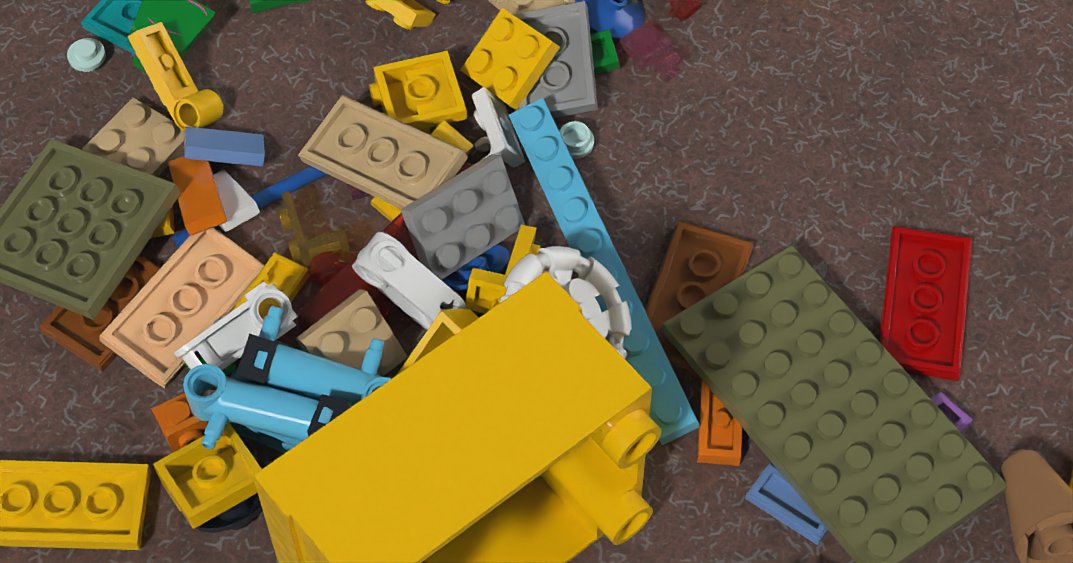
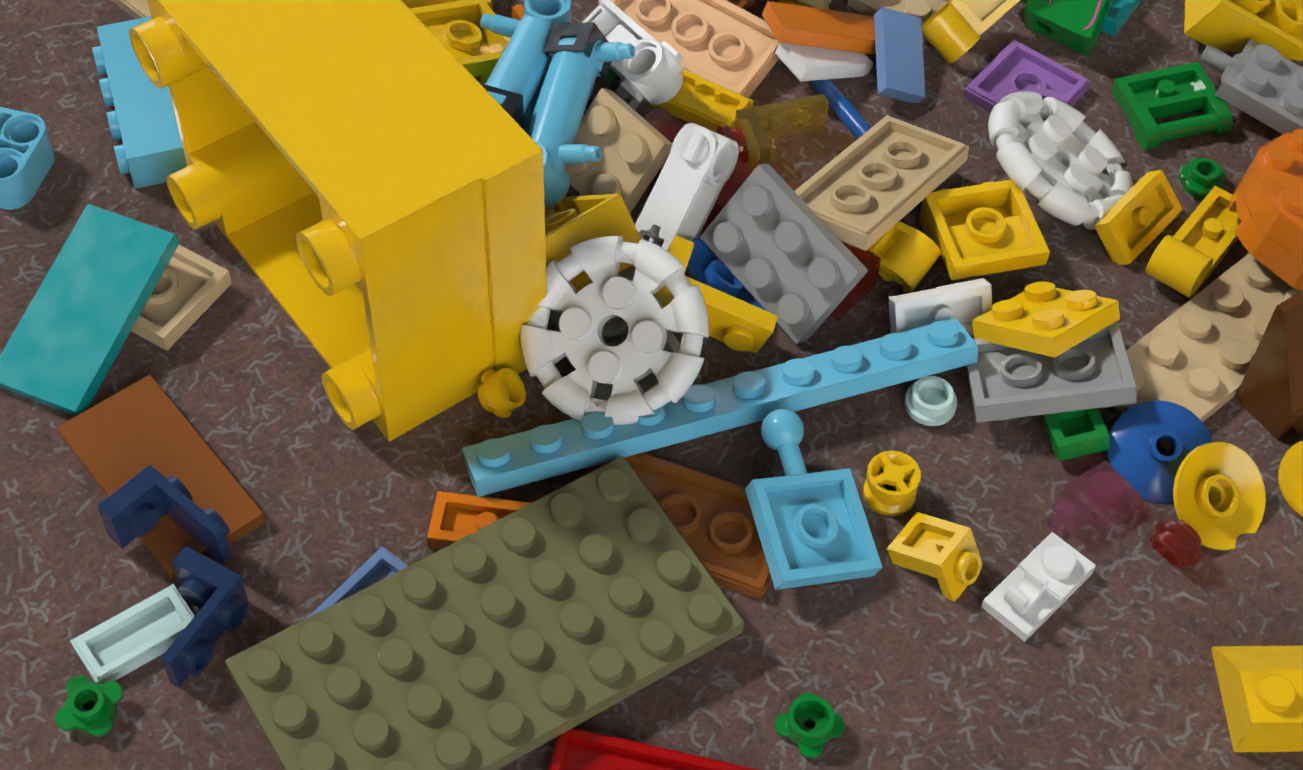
camera: 90 degrees right, 5 degrees down
none -> medium azure plate [745,409,883,590]
none -> green plate [774,693,845,759]
none -> yellow wheel [863,450,921,516]
none -> yellow bracket [887,512,983,602]
none -> medium lavender tile [963,39,1091,113]
none -> white plate [981,532,1096,642]
none -> white plate [988,91,1134,230]

